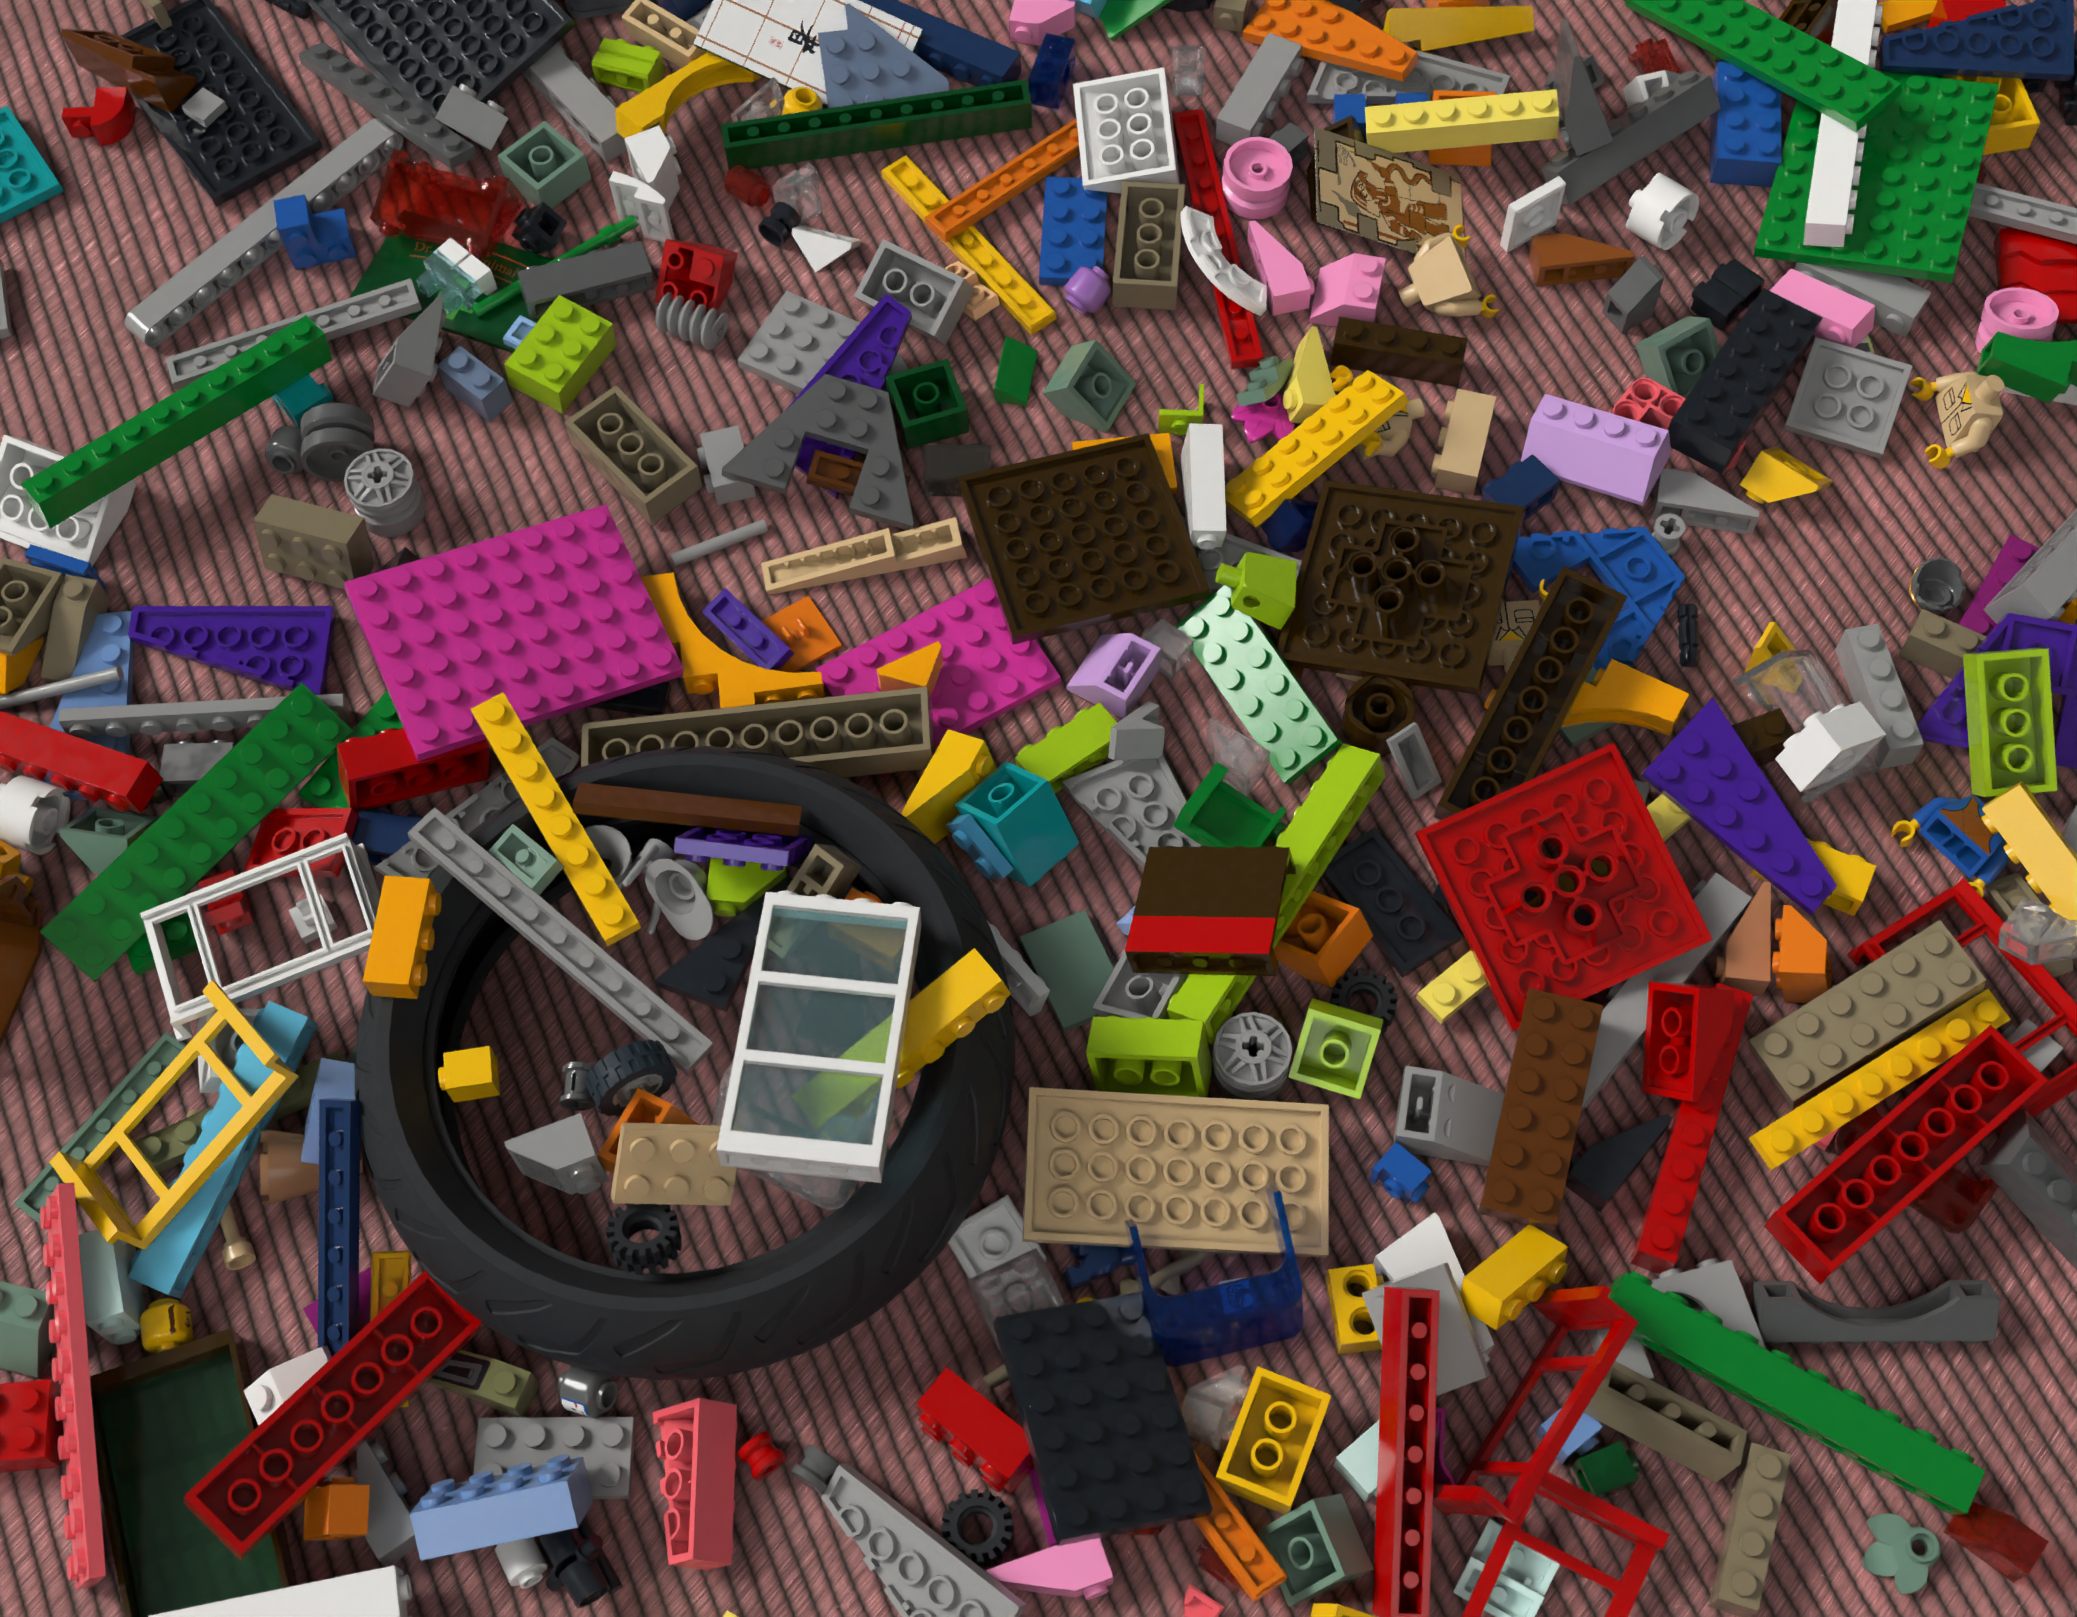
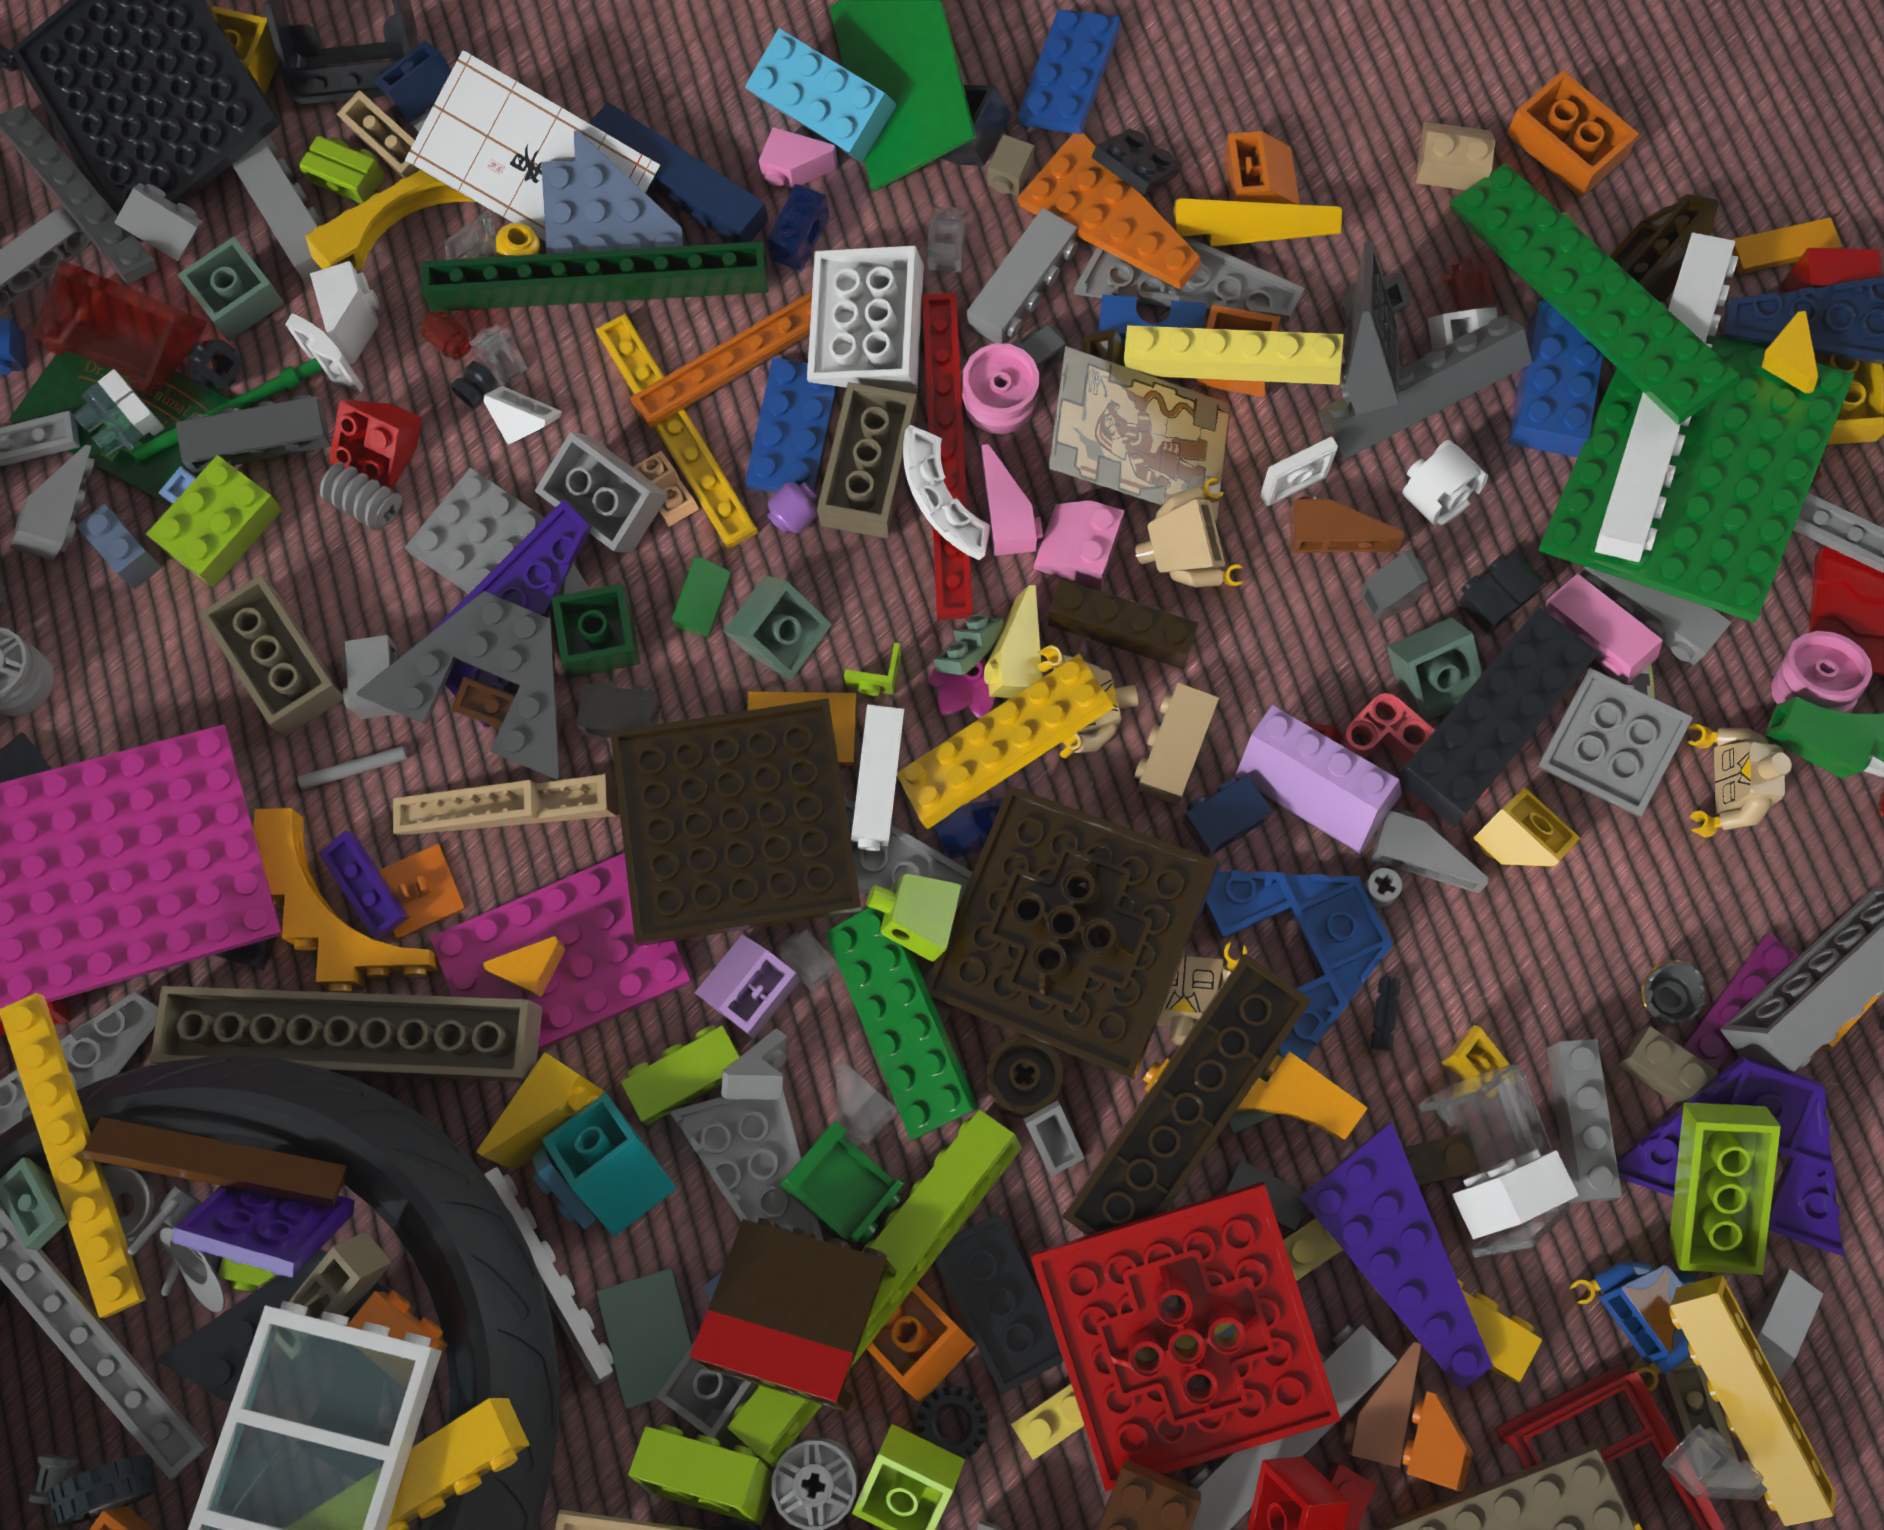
camera: 10 degrees right, 10 degrees up
none -> yellow slope [1762,311,1818,393]

